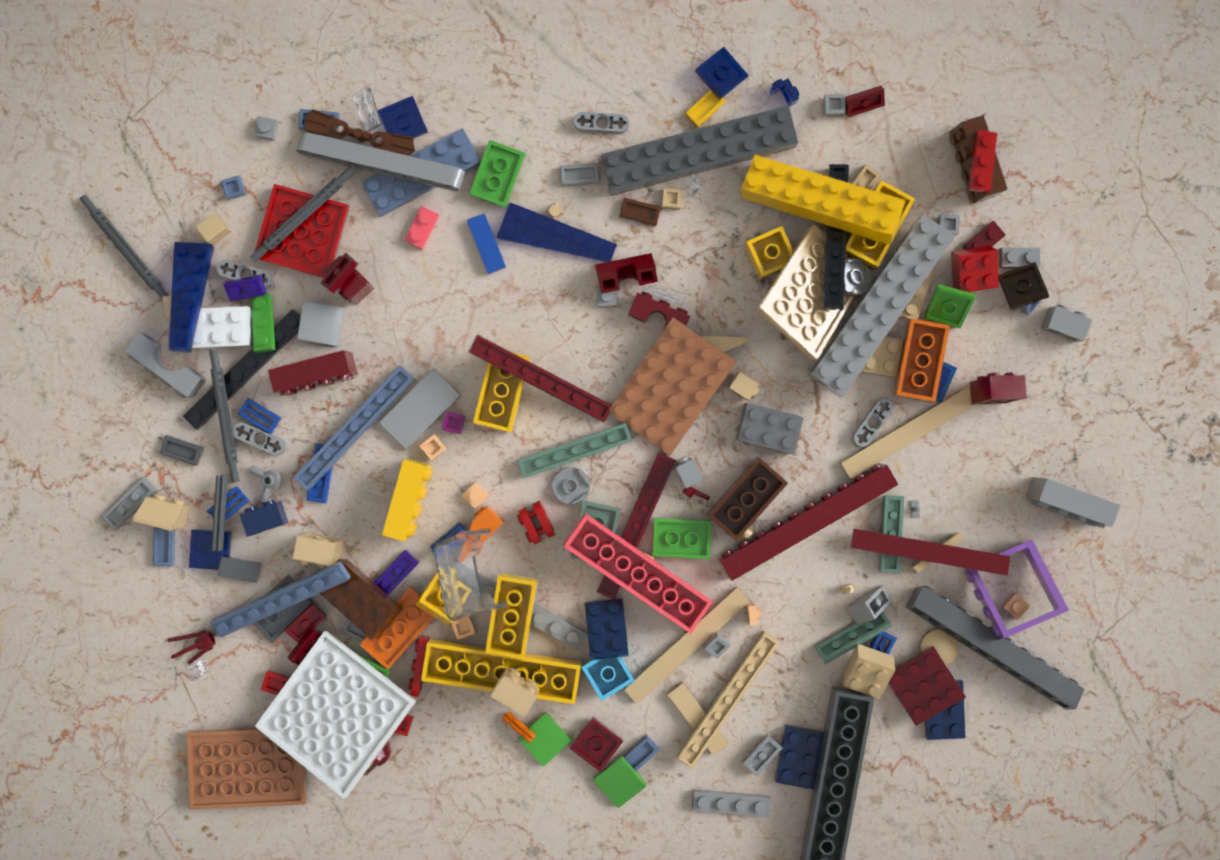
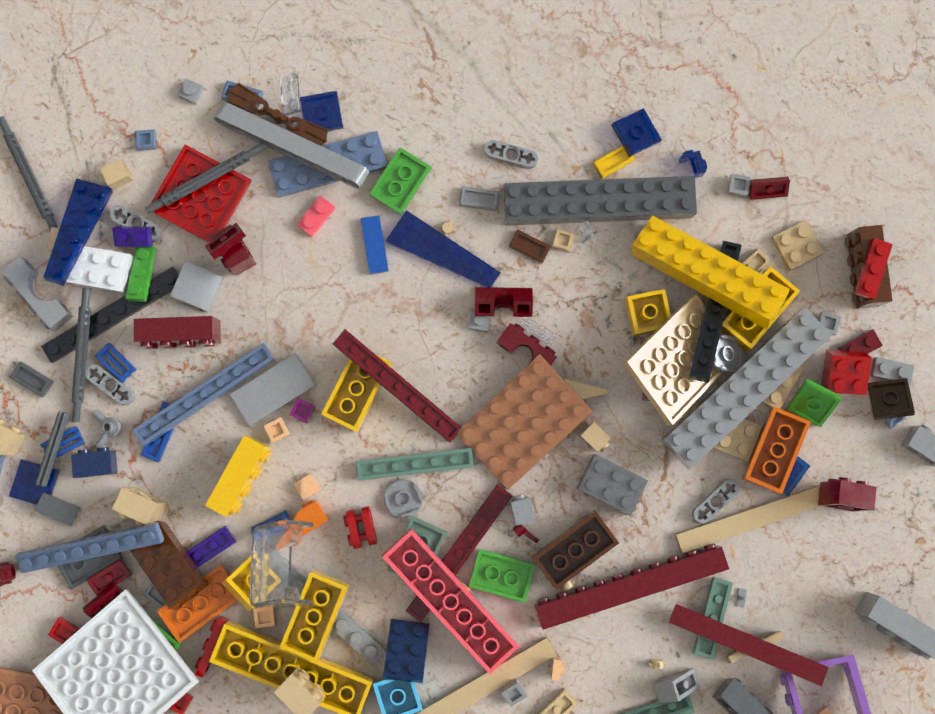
camera: 10 degrees right, 5 degrees down
none -> tan plate [772,220,824,271]

